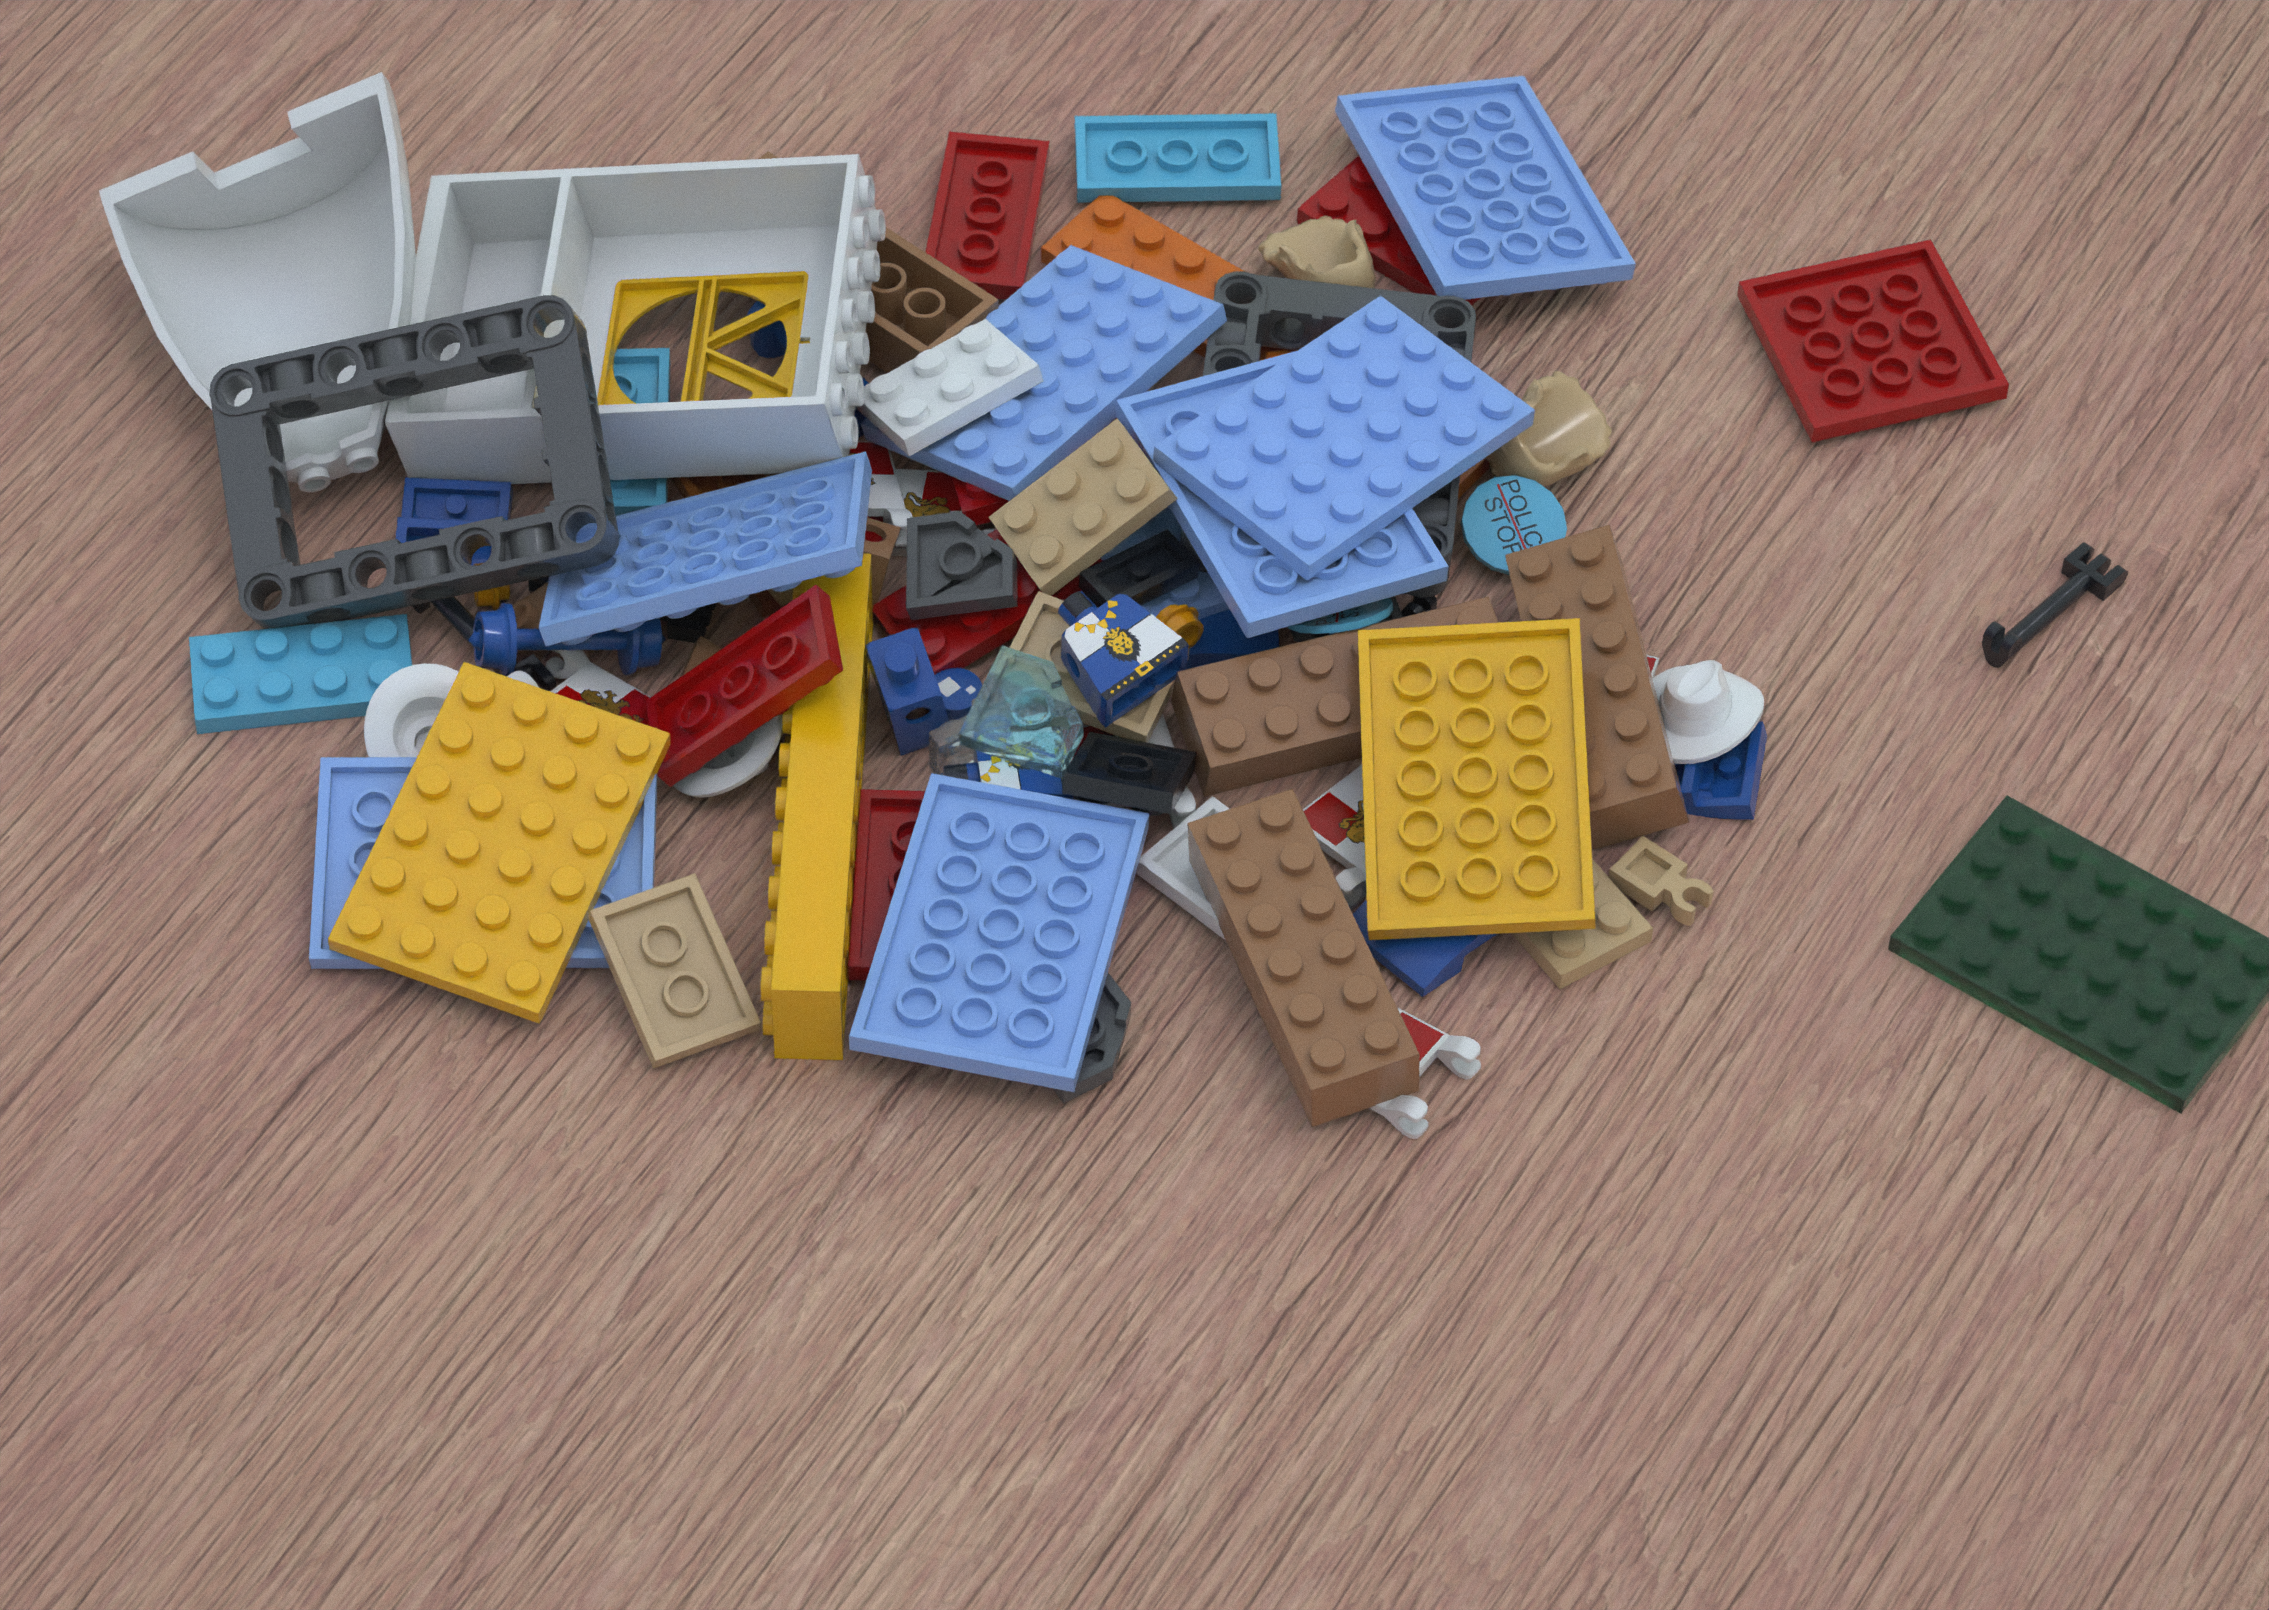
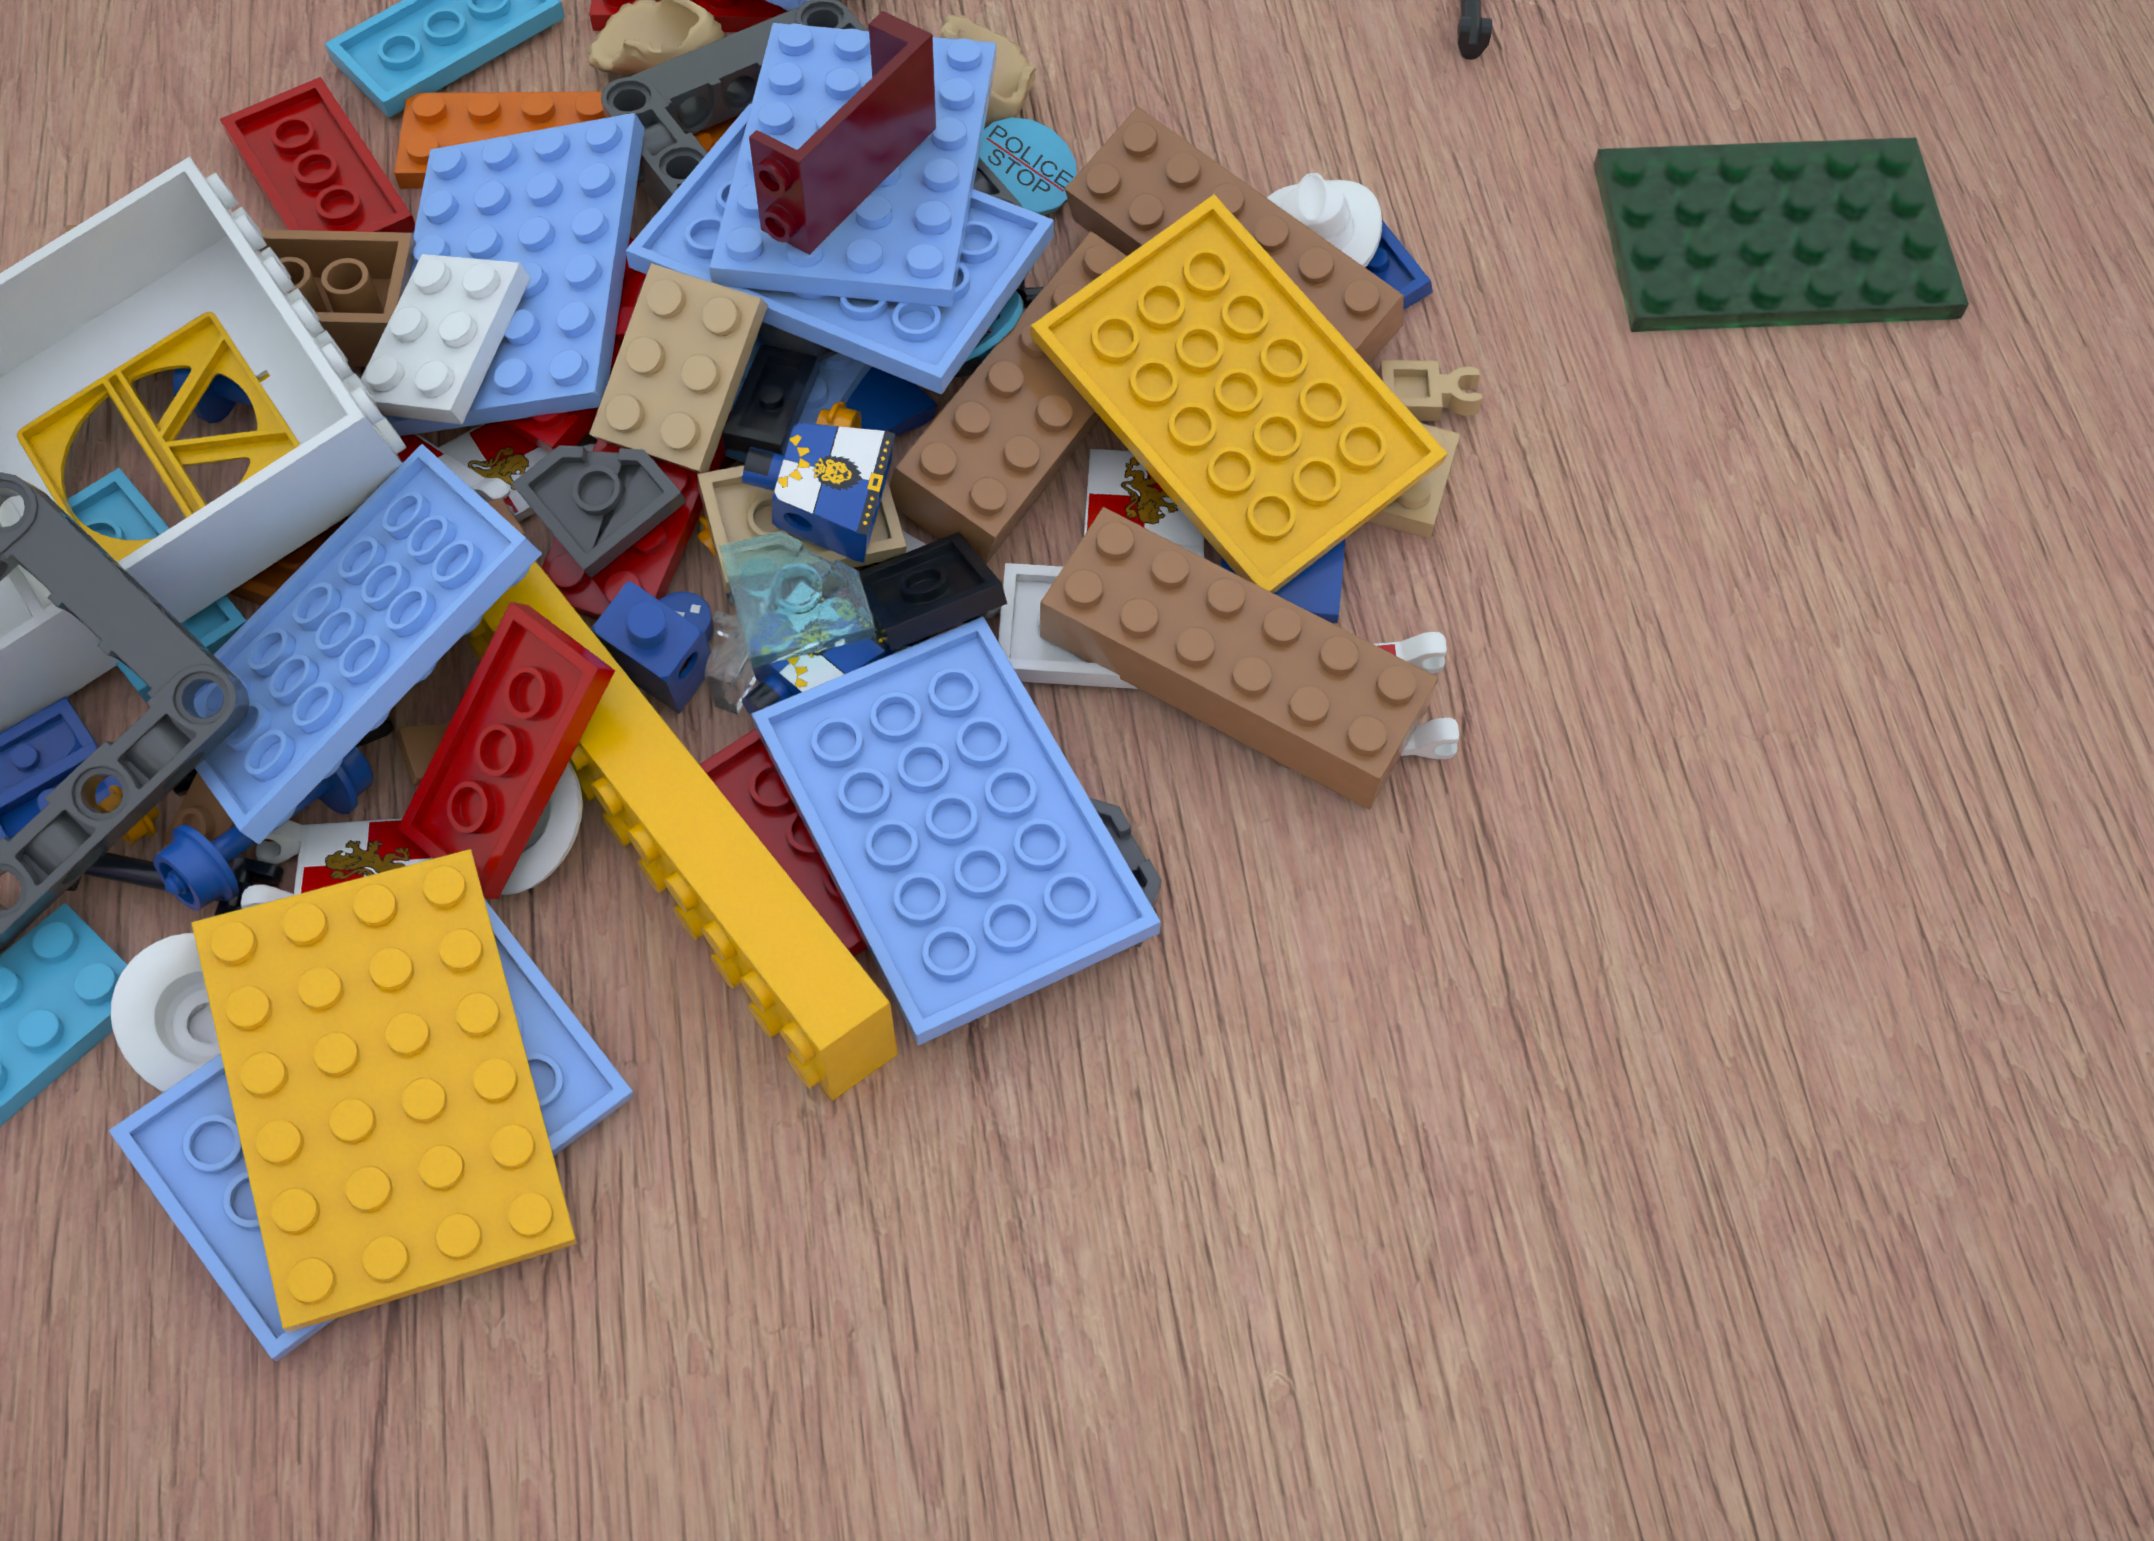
camera: 40 degrees left, 10 degrees up
tan plate [588,873,761,1069] -> none
none -> dark red panel [749,11,936,255]

